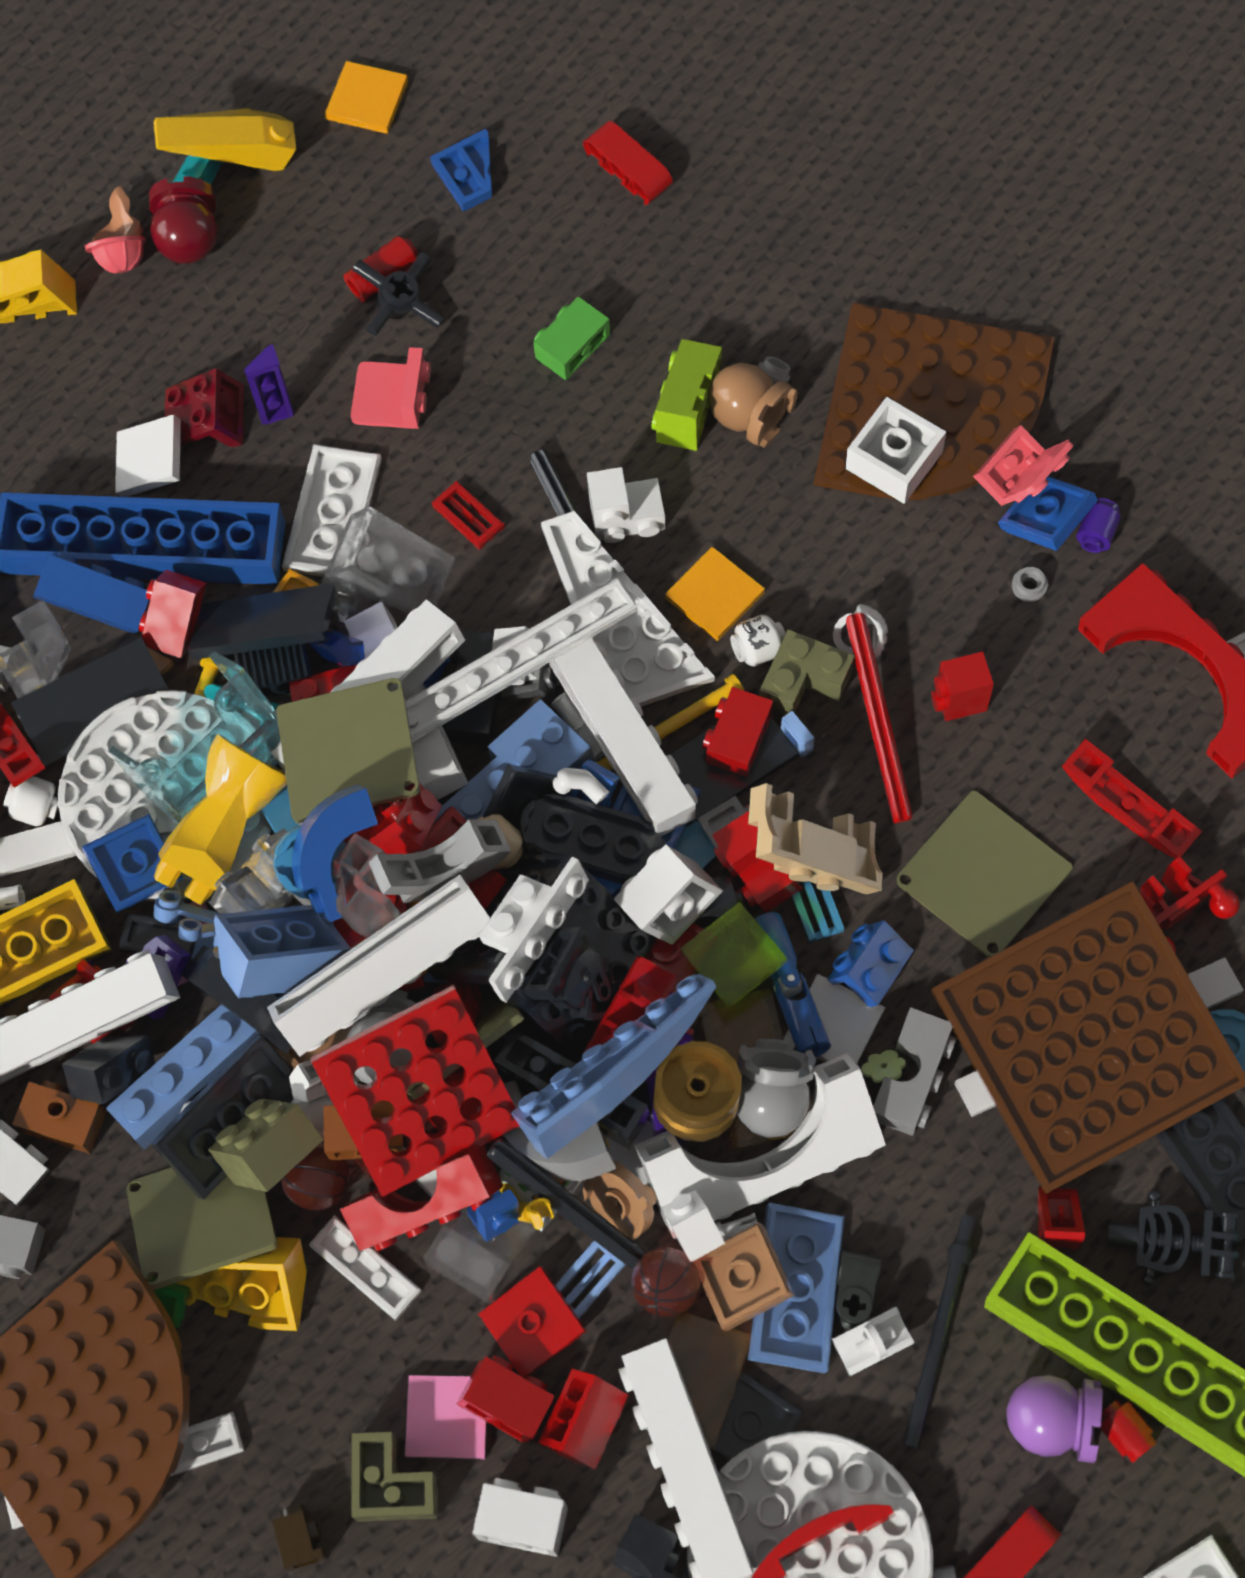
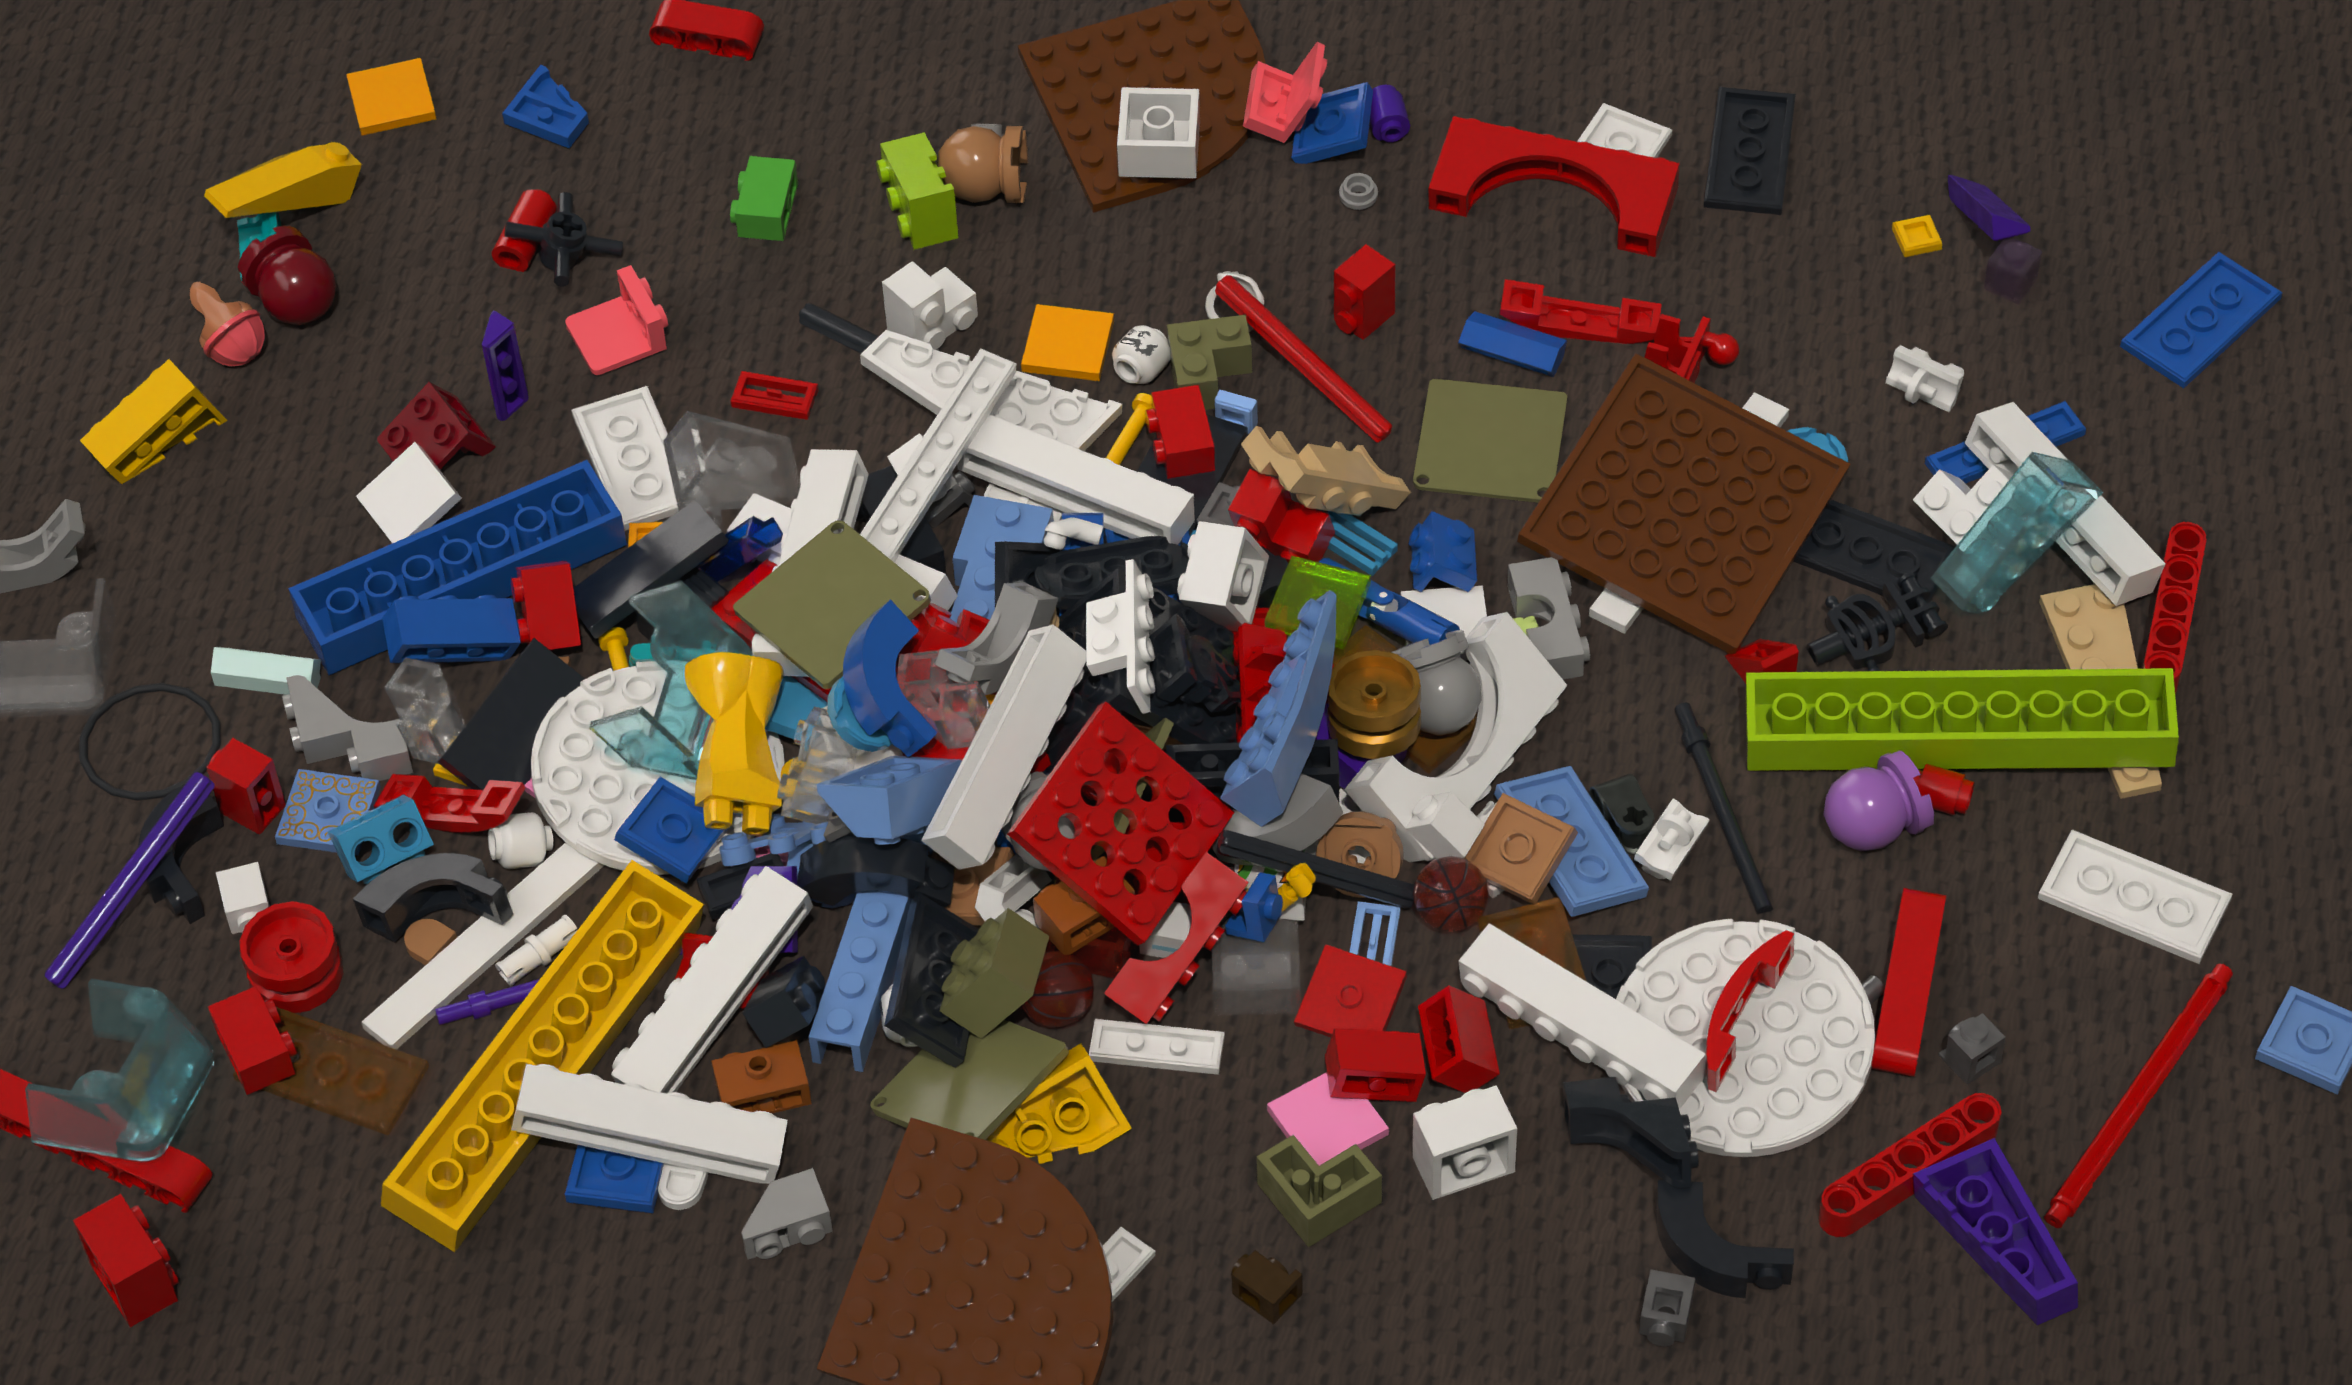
camera: 35 degrees left, 15 degrees down
none -> blue piece [1458,311,1567,377]

